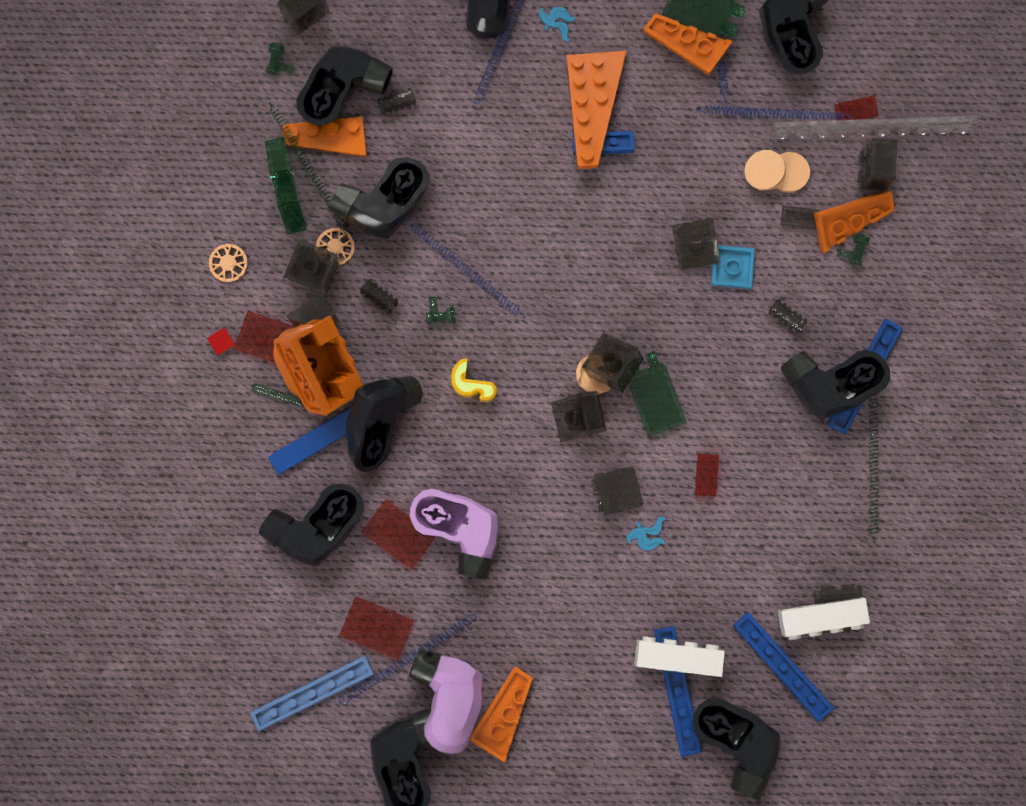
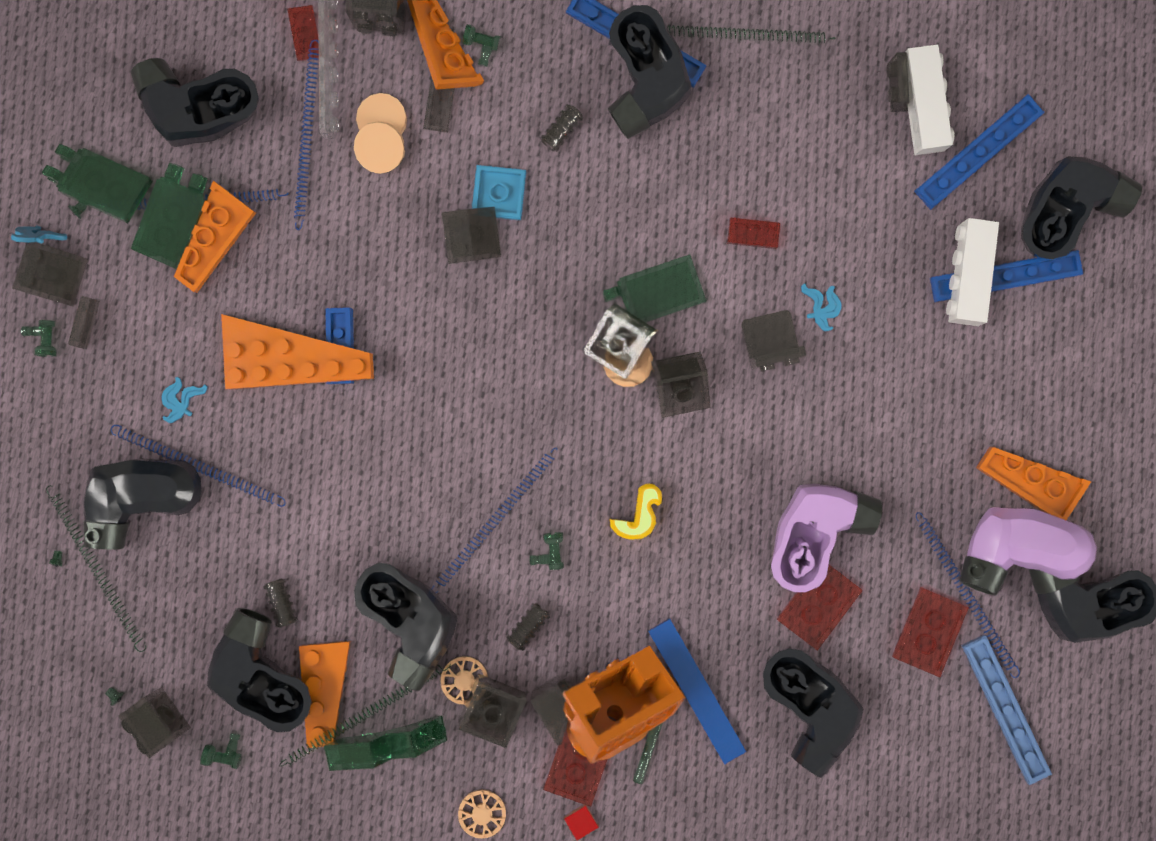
camera: 90 degrees left, 5 degrees up
black piece [346,376,423,472] -> none

